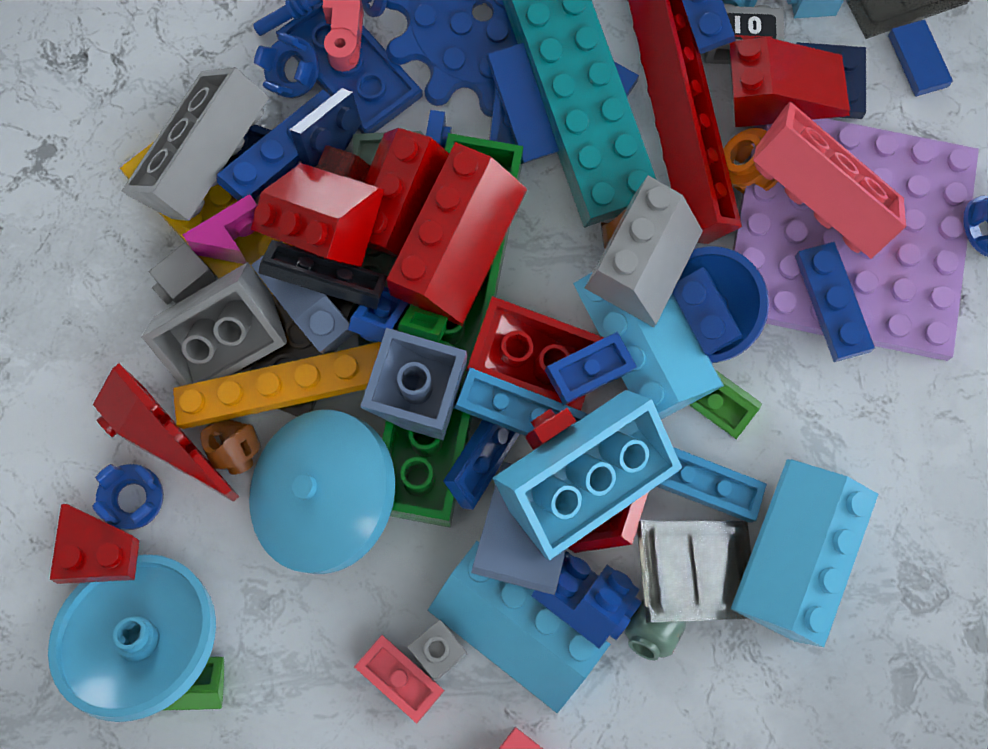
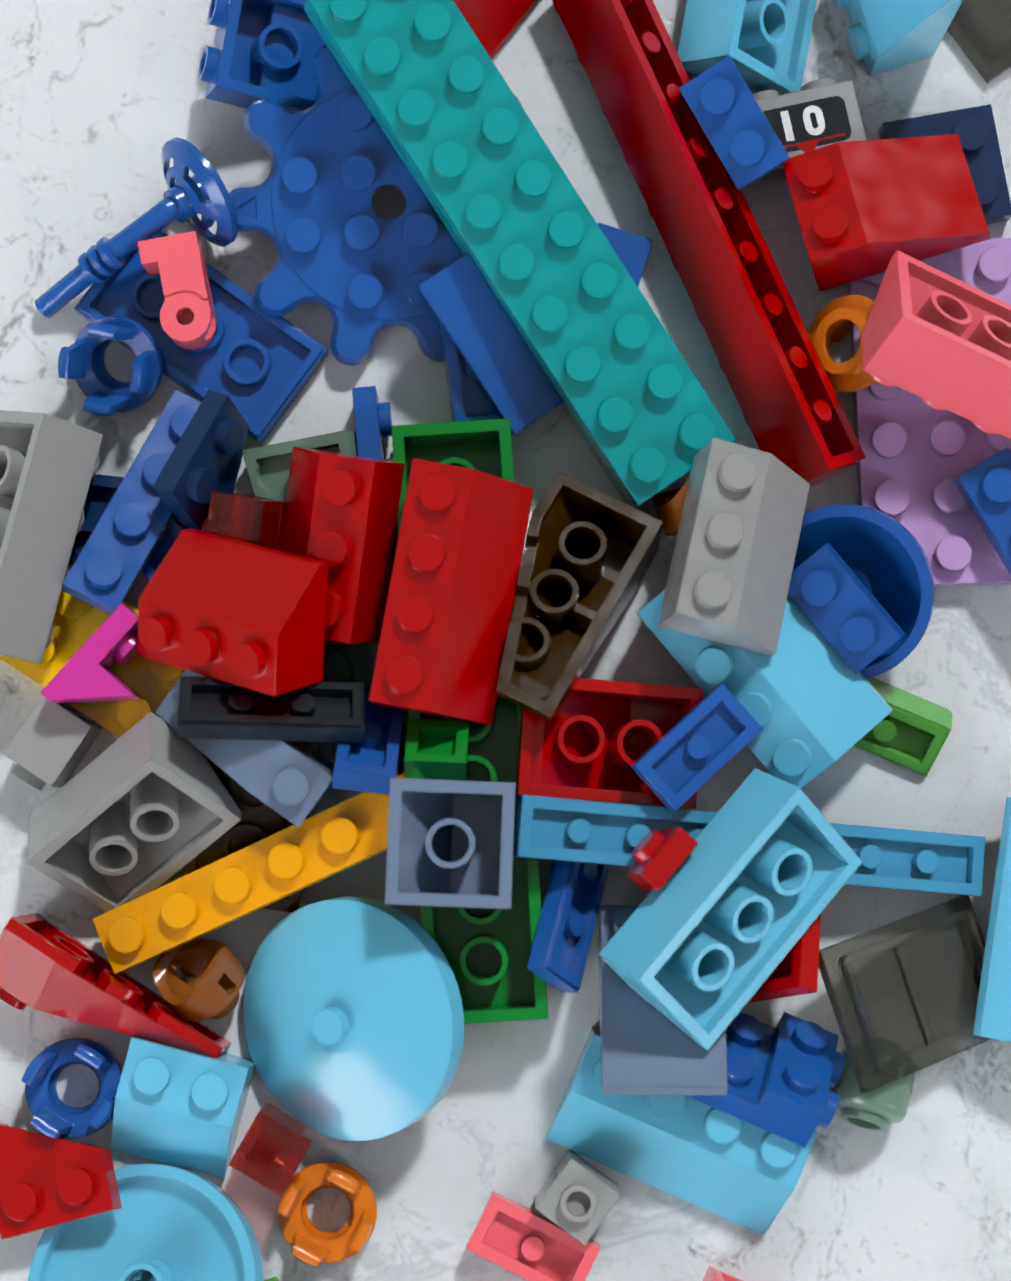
camera: 10 degrees left, 10 degrees up
none -> medium azure slope [110,1037,255,1179]
none -> clear red brick [228,1102,313,1196]
none -> orange piece [277,1161,377,1267]
none -> dark brown wedge [496,471,663,721]

